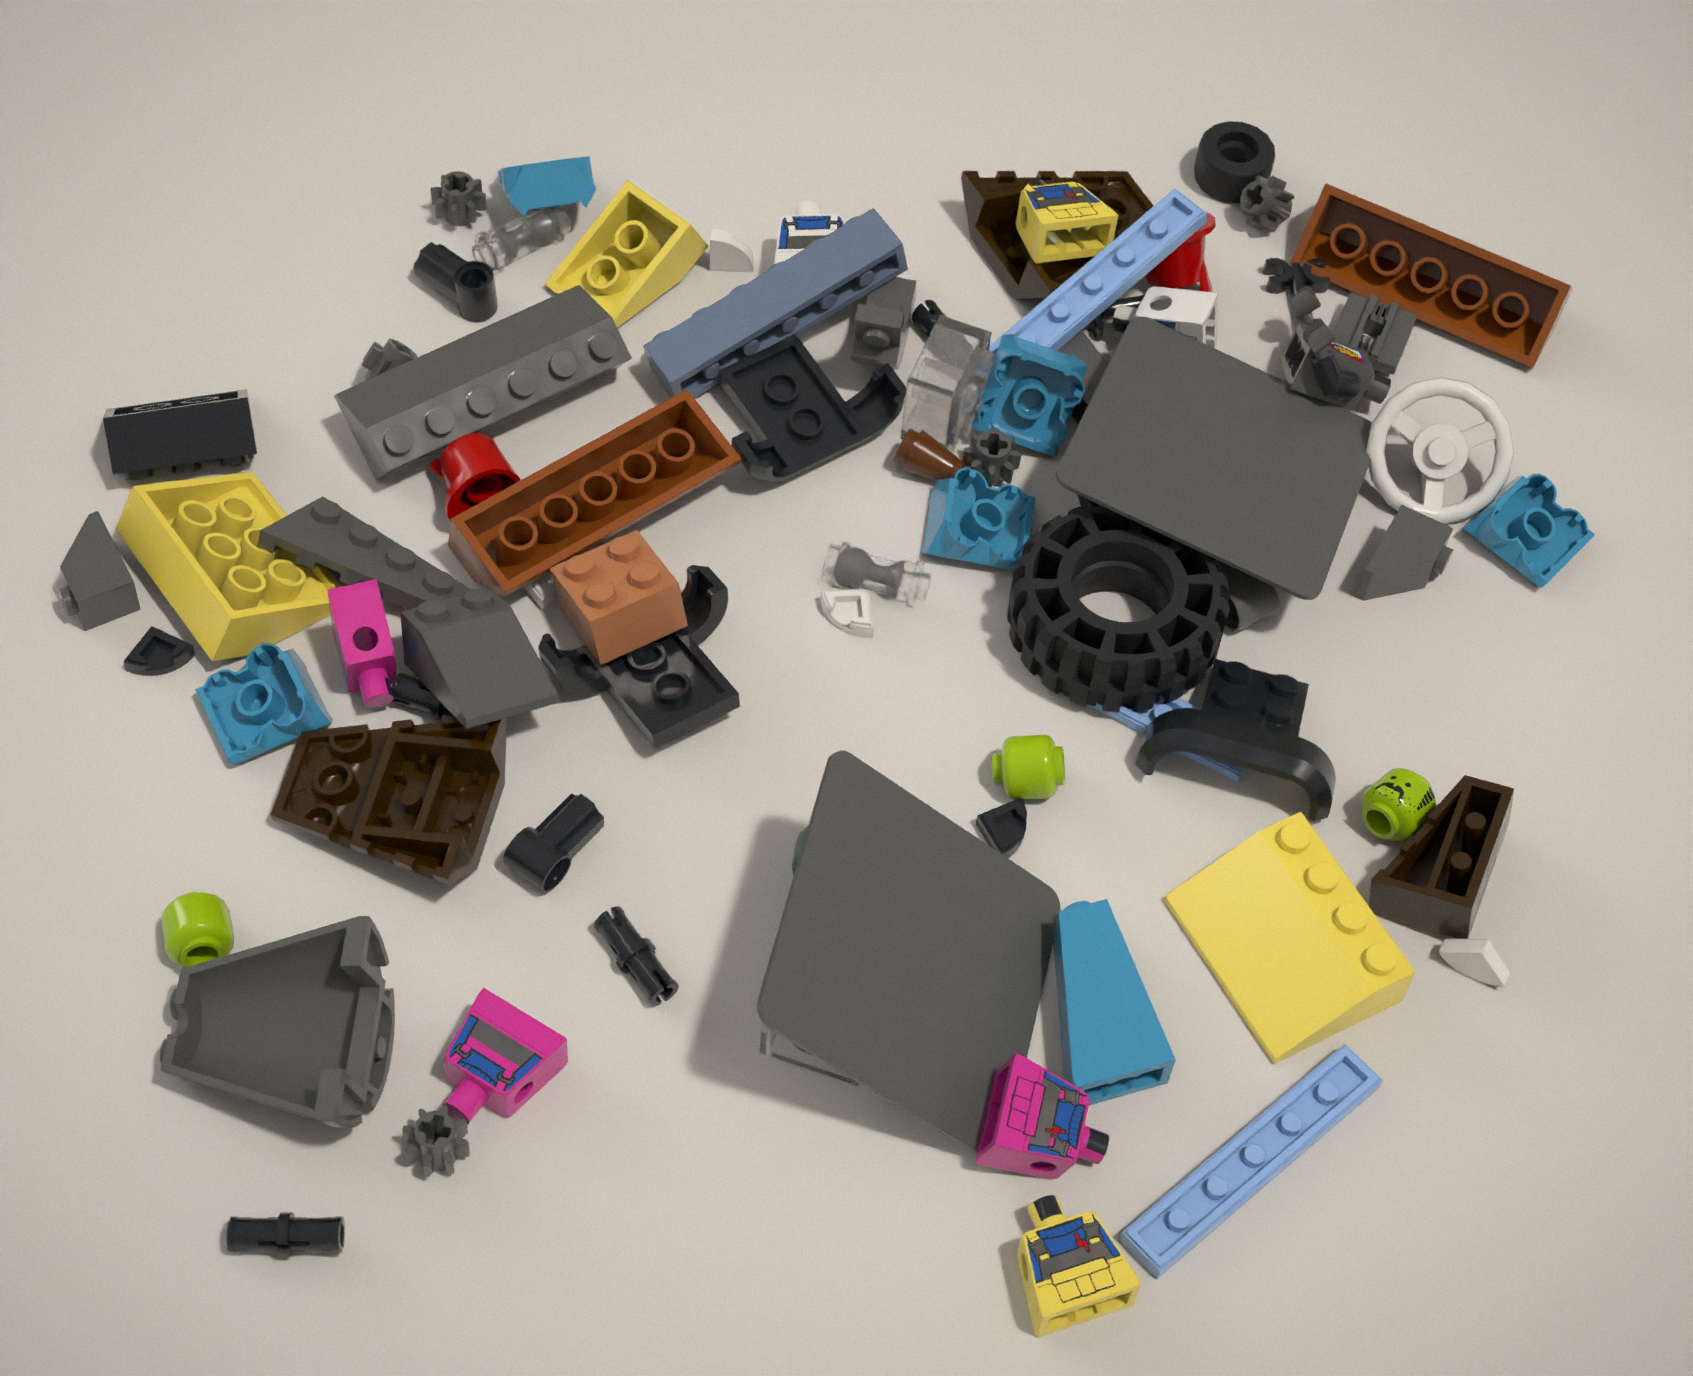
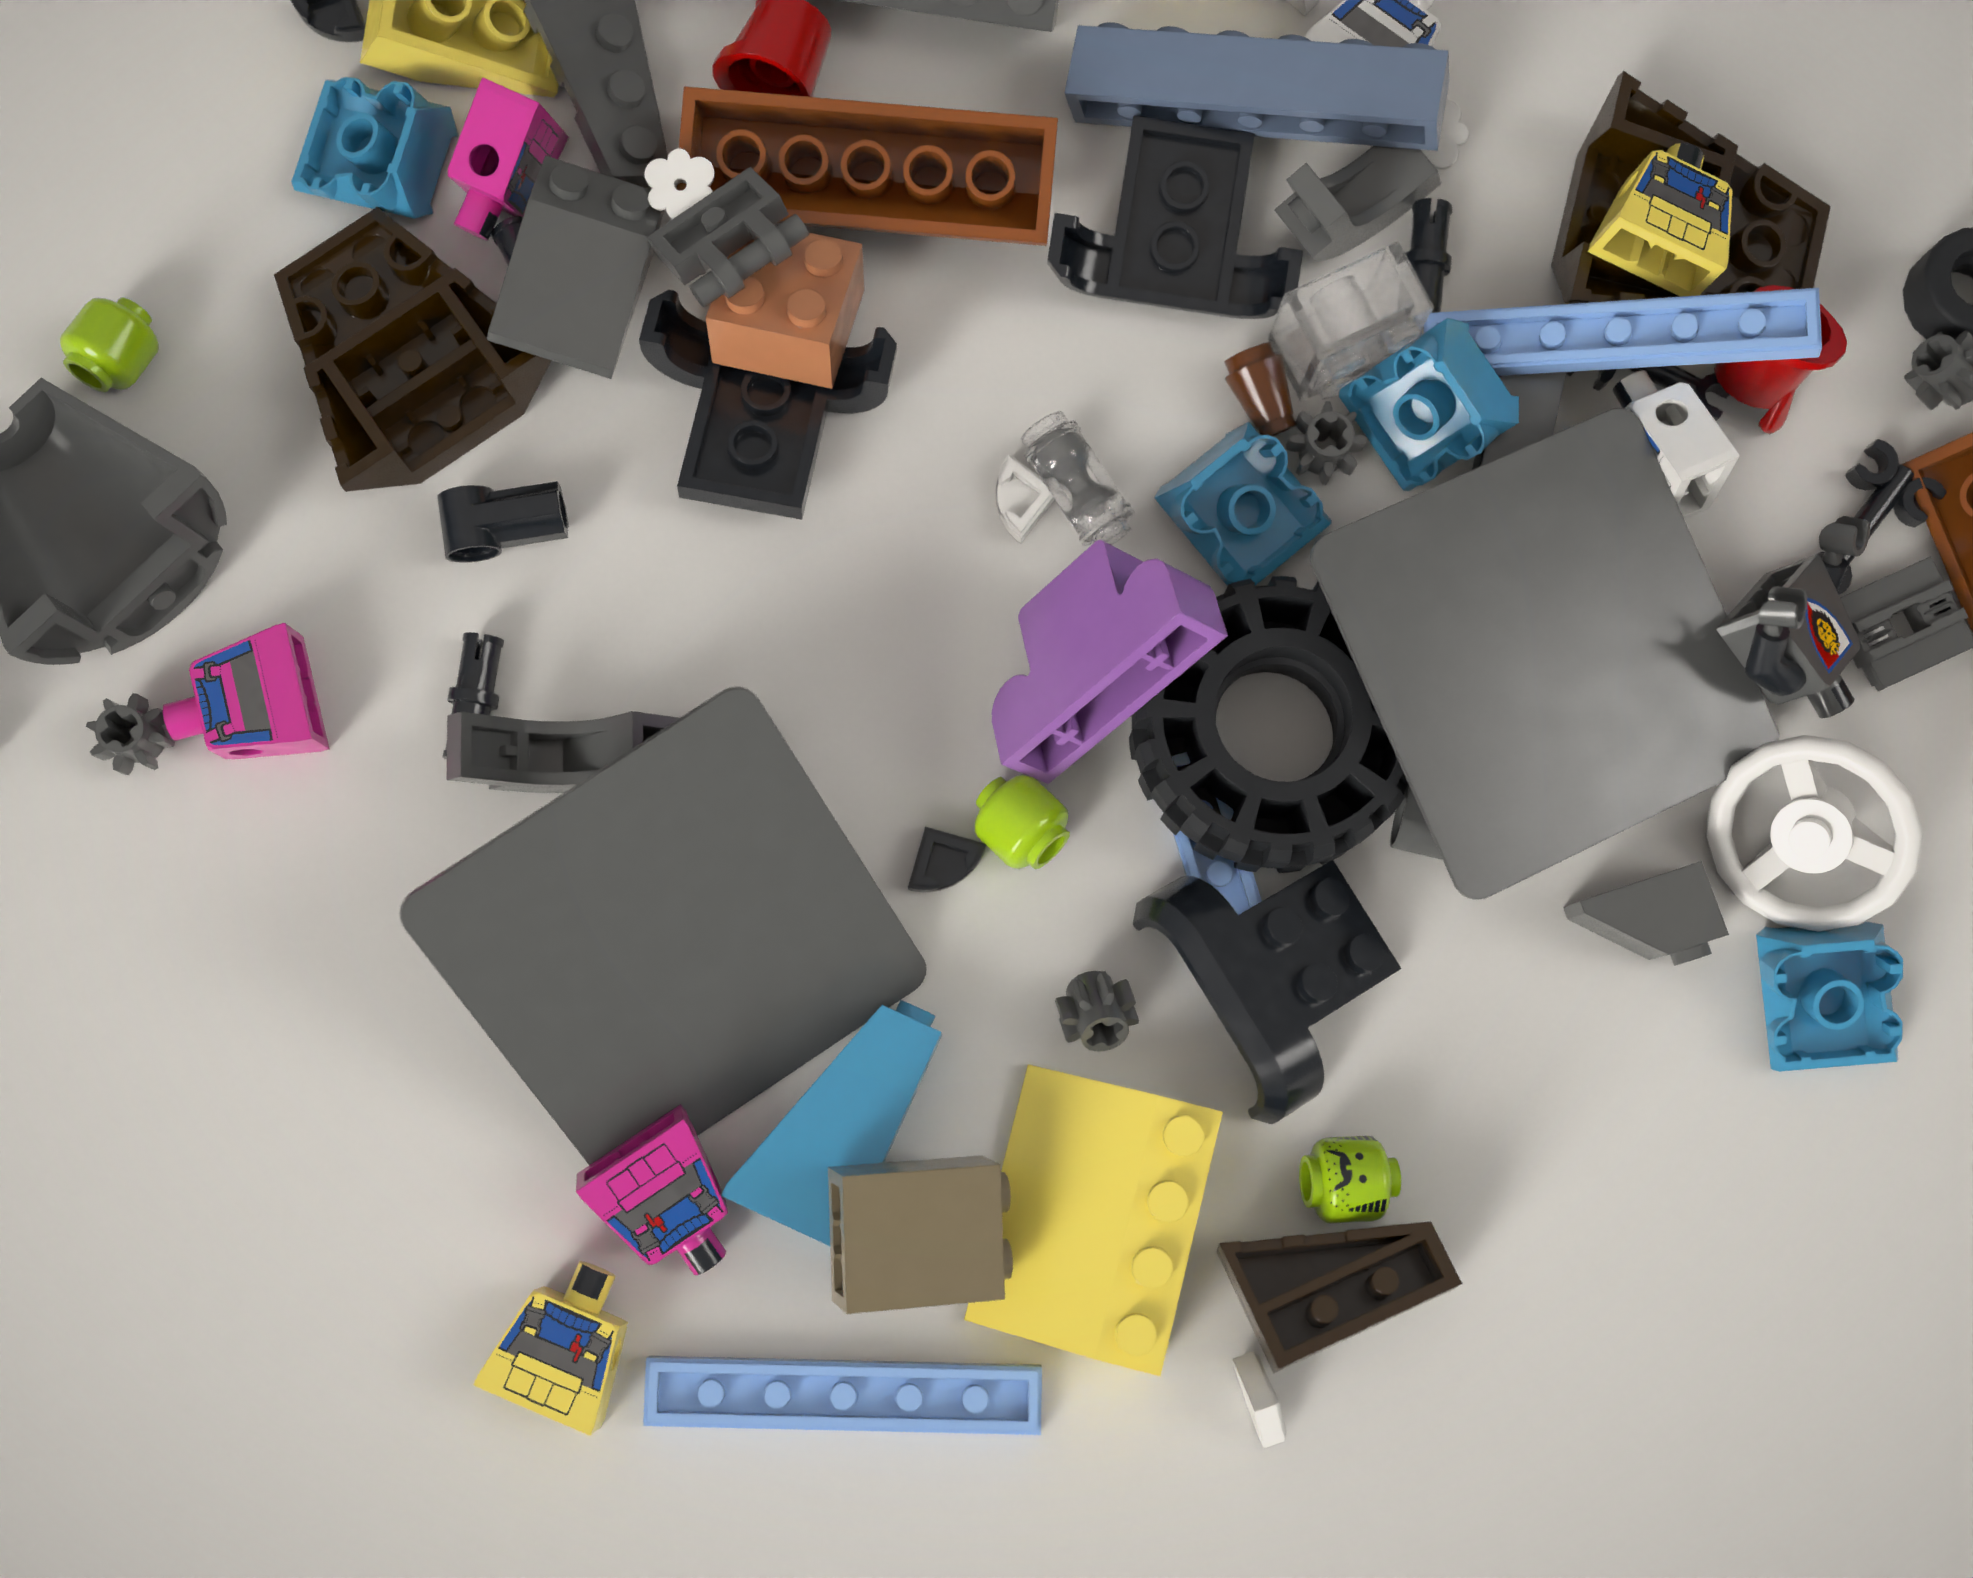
camera: 45 degrees right, 25 degrees up
none -> dark grey arch [446,711,679,793]
none -> white plant [645,148,715,220]
none -> dark grey plate [647,167,809,307]
none -> dark tan brick [828,1155,1013,1314]
none -> medium lavender brick [992,540,1228,784]
none -> dark grey gear [1055,971,1139,1052]

